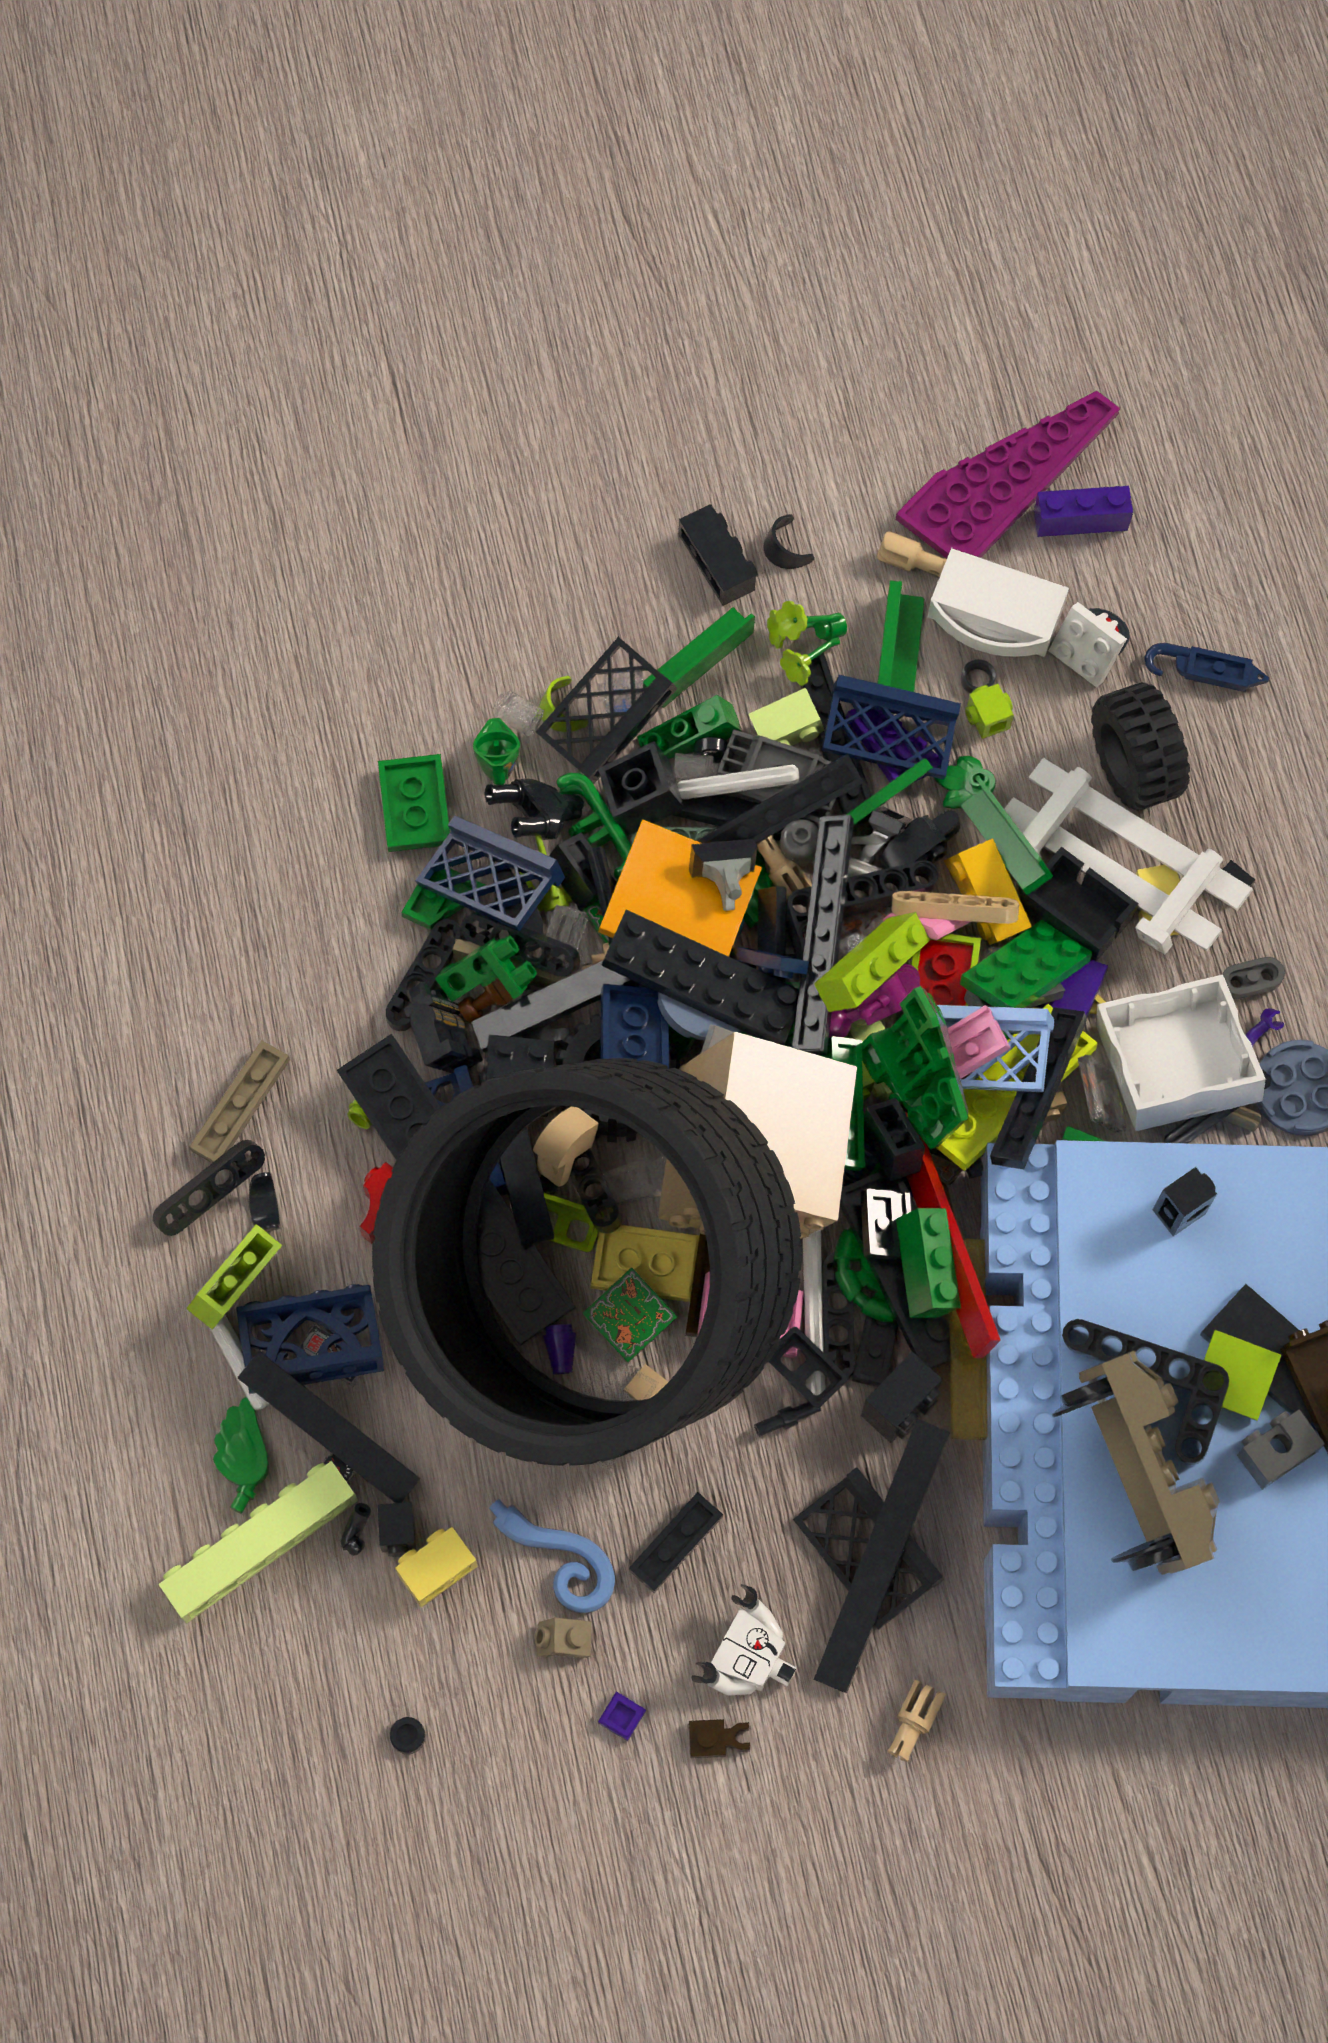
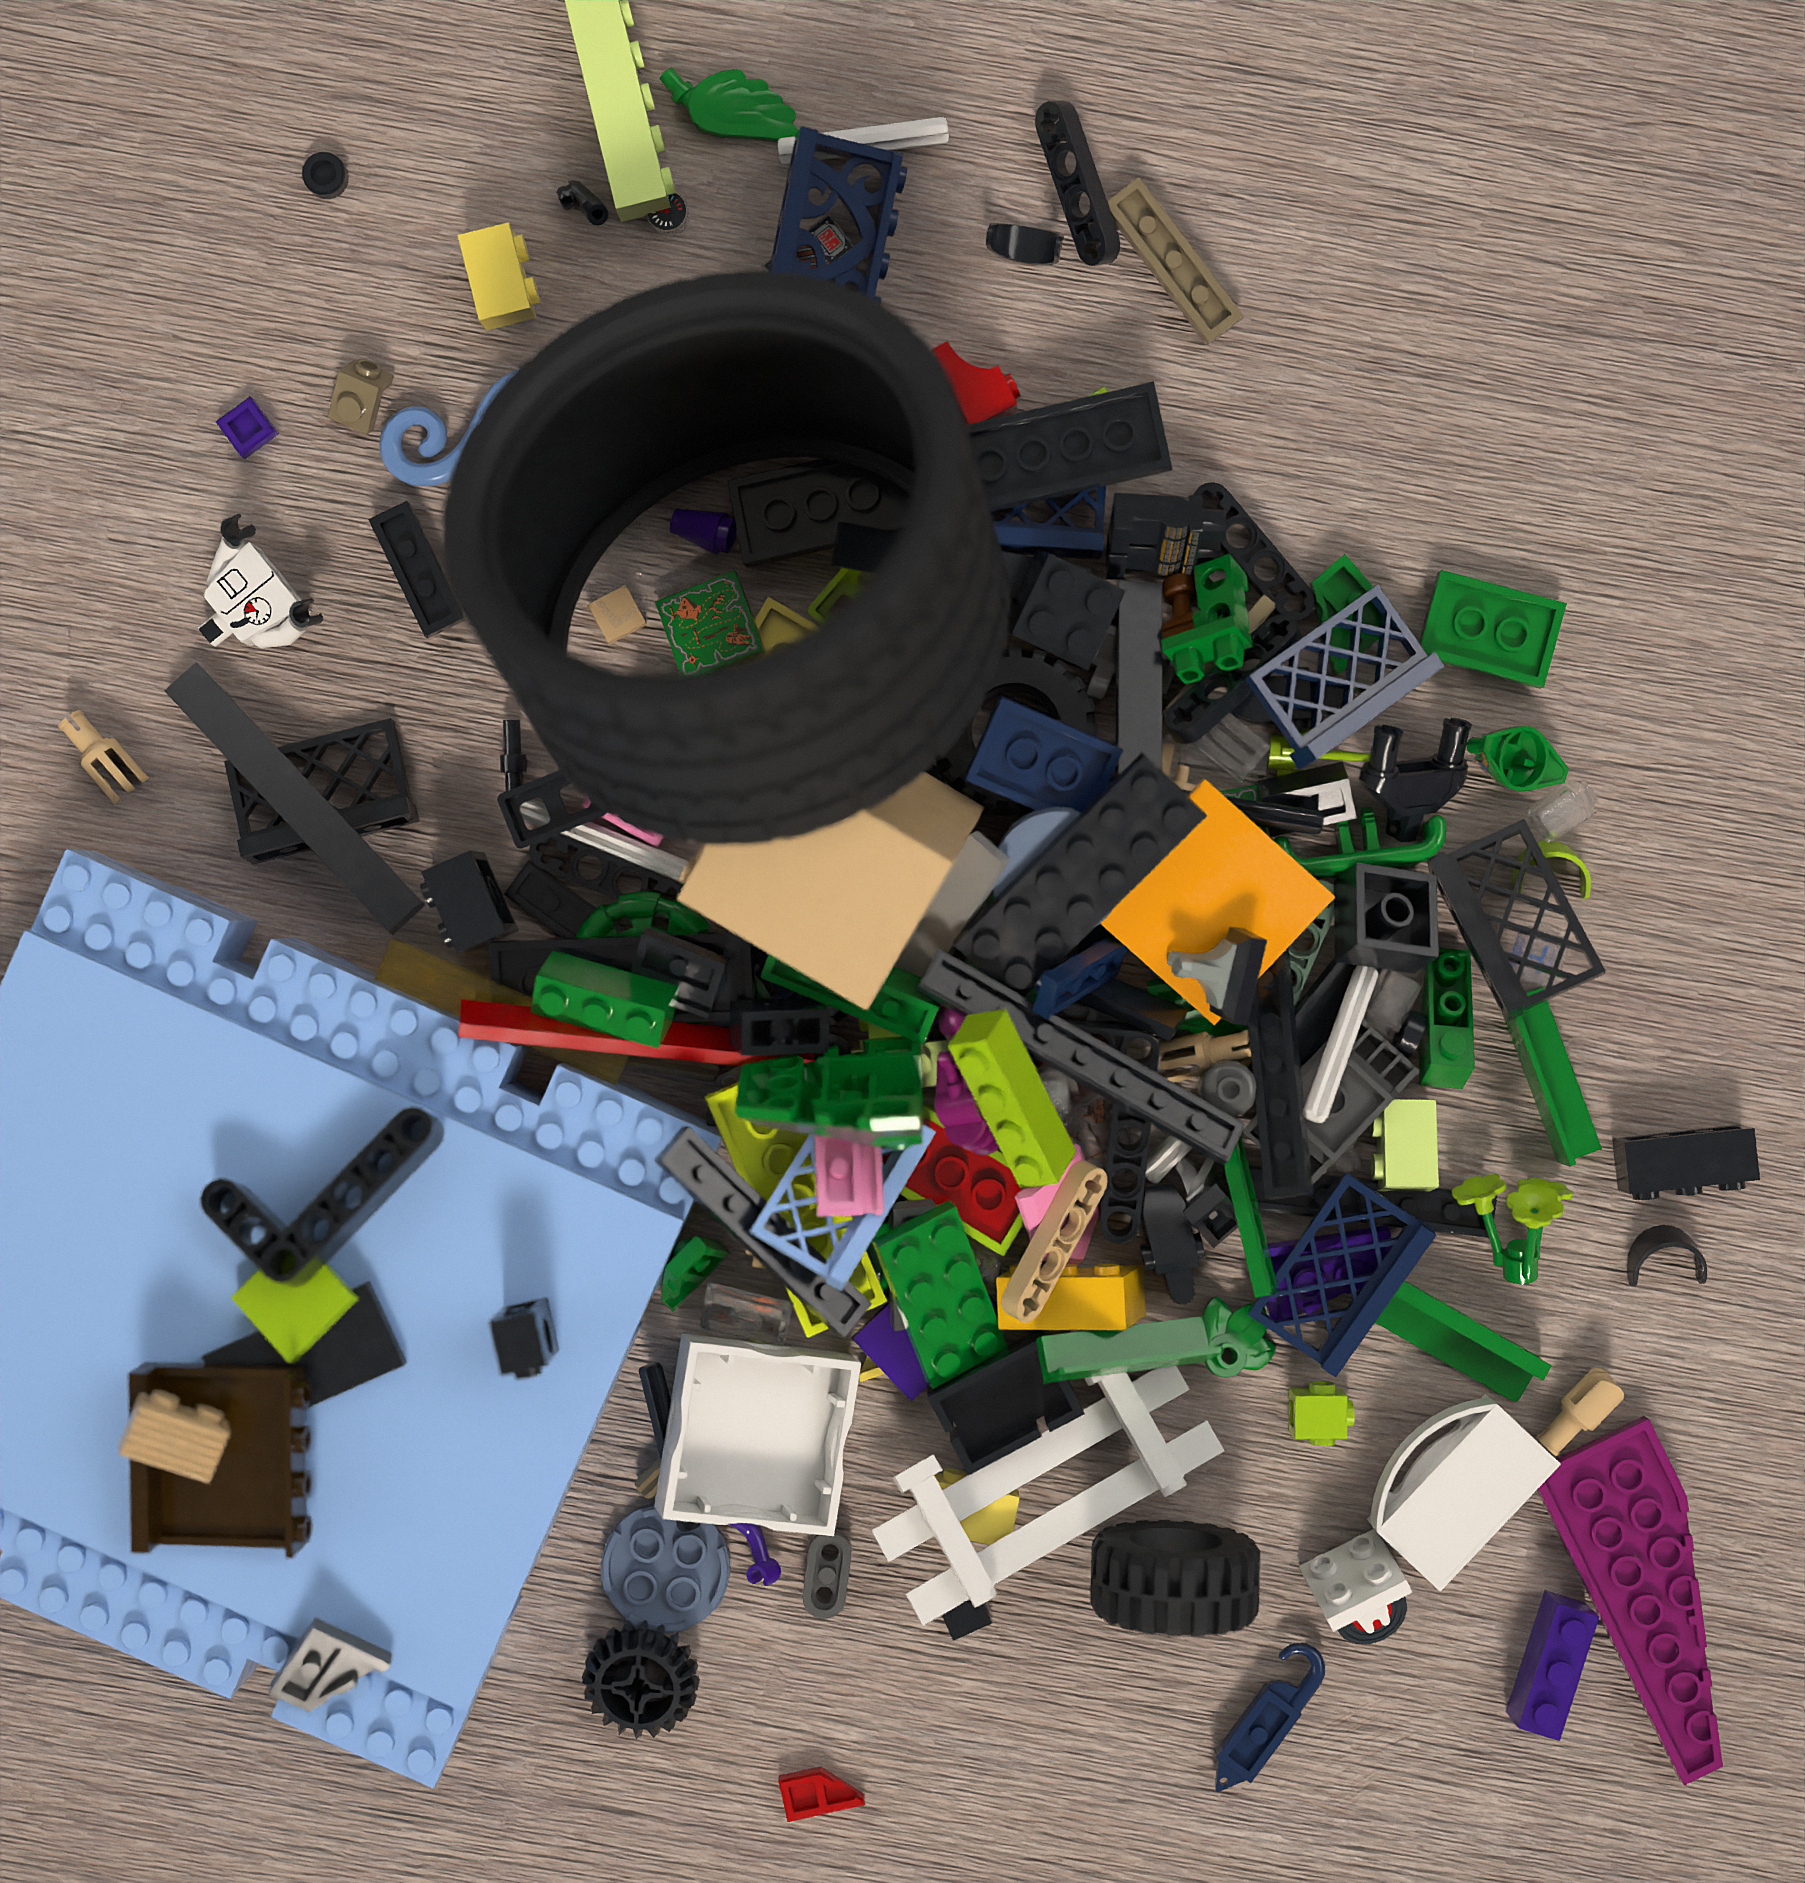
camera: 115 degrees right, 20 degrees up
lime brick [186,1224,282,1330] -> none
black tile [237,1350,420,1503] -> none
black brick [377,1502,416,1557] -> none
dark brown plate [689,1719,750,1758] -> none
black piece [961,659,996,694] -> none
dark tan piece [1052,1350,1220,1575] -> none
dark grey brick [1237,1410,1325,1490] -> none

